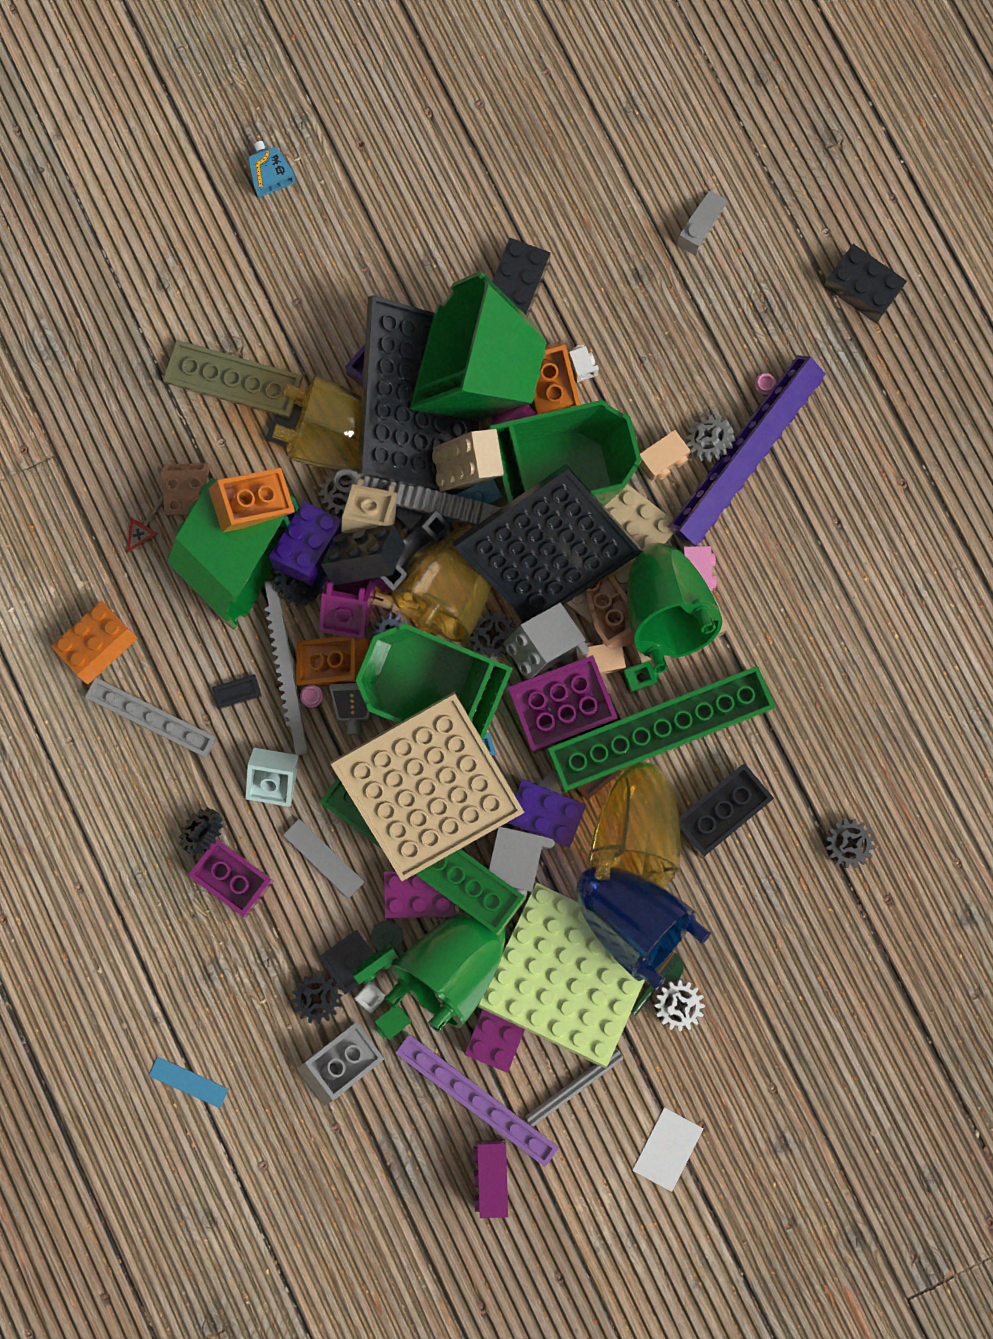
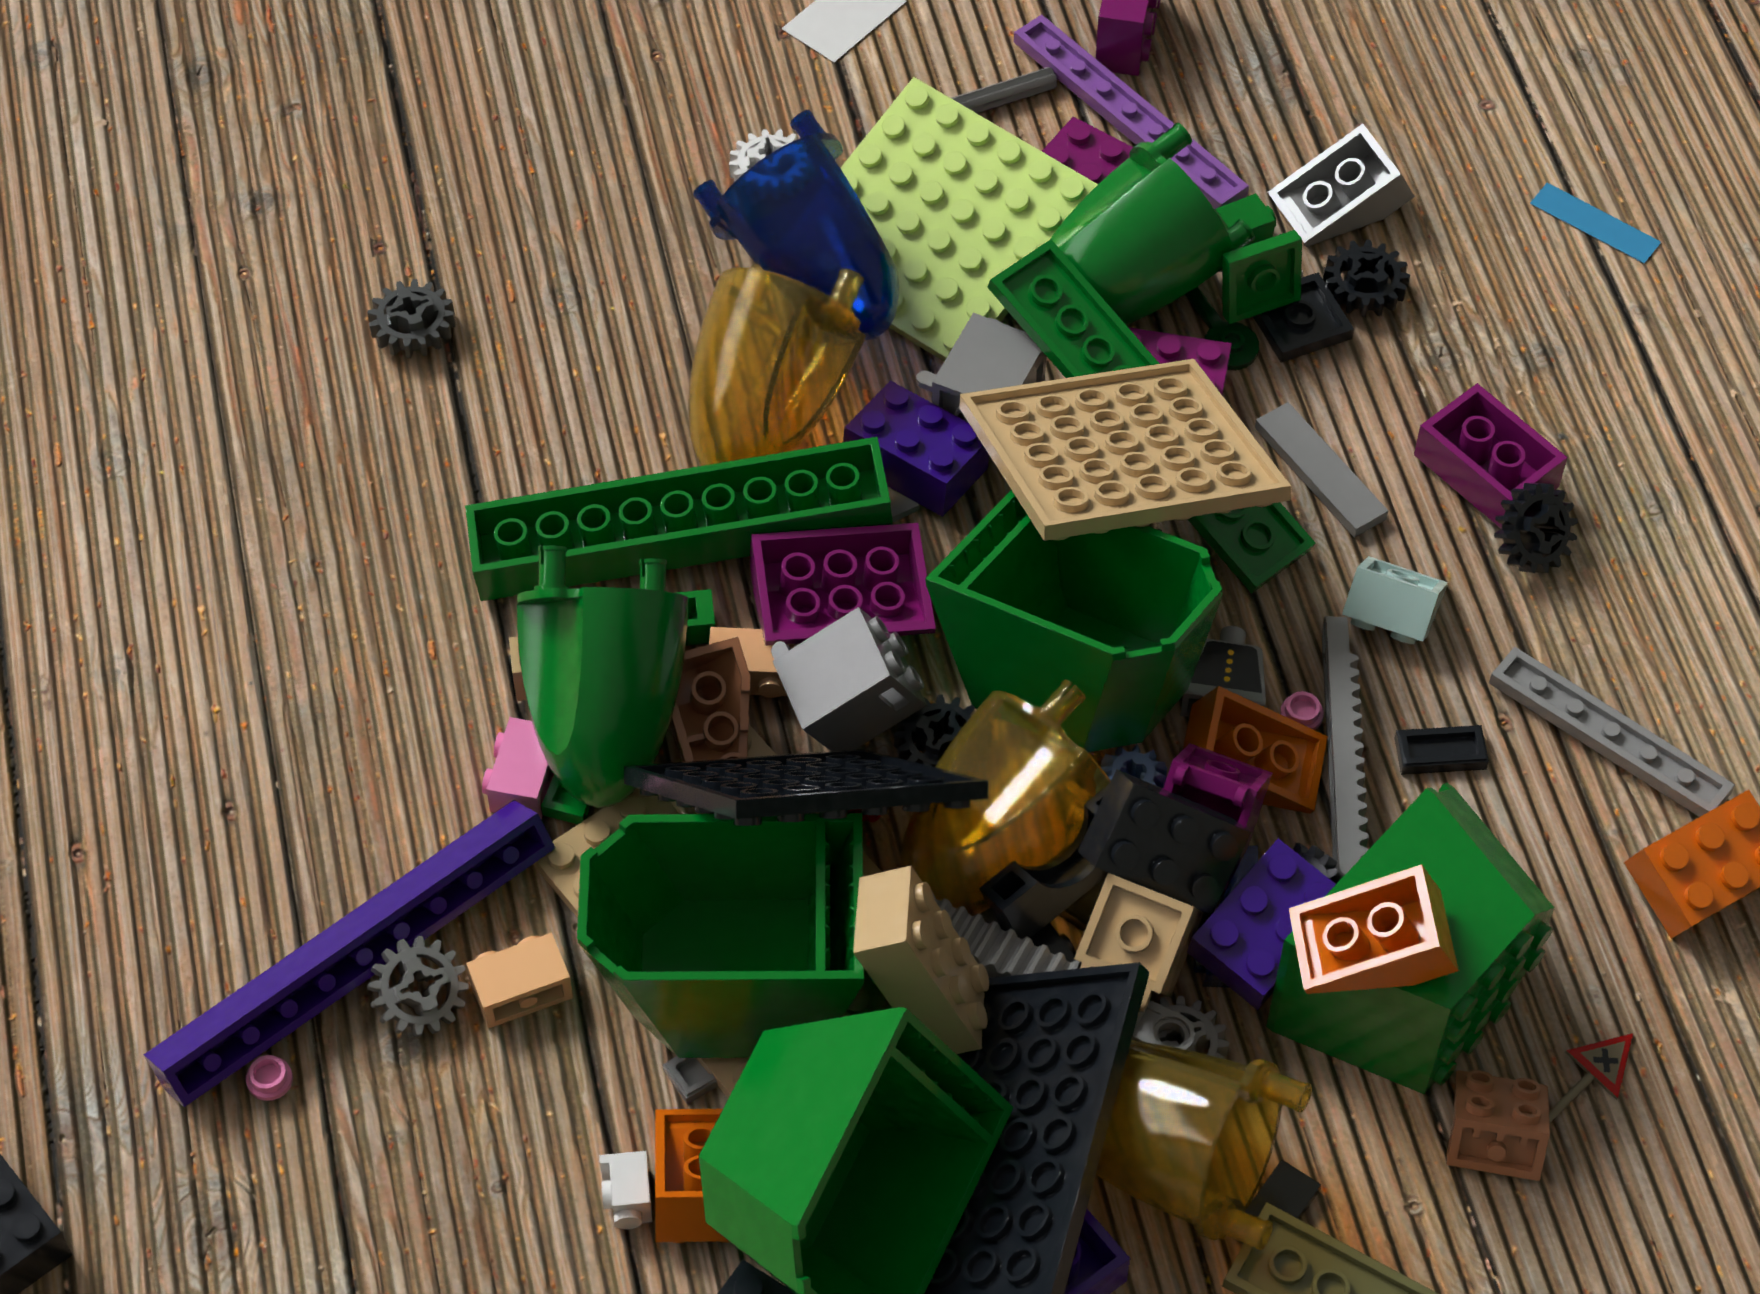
camera: 165 degrees left, 25 degrees down
black brick [672,763,774,858] -> none

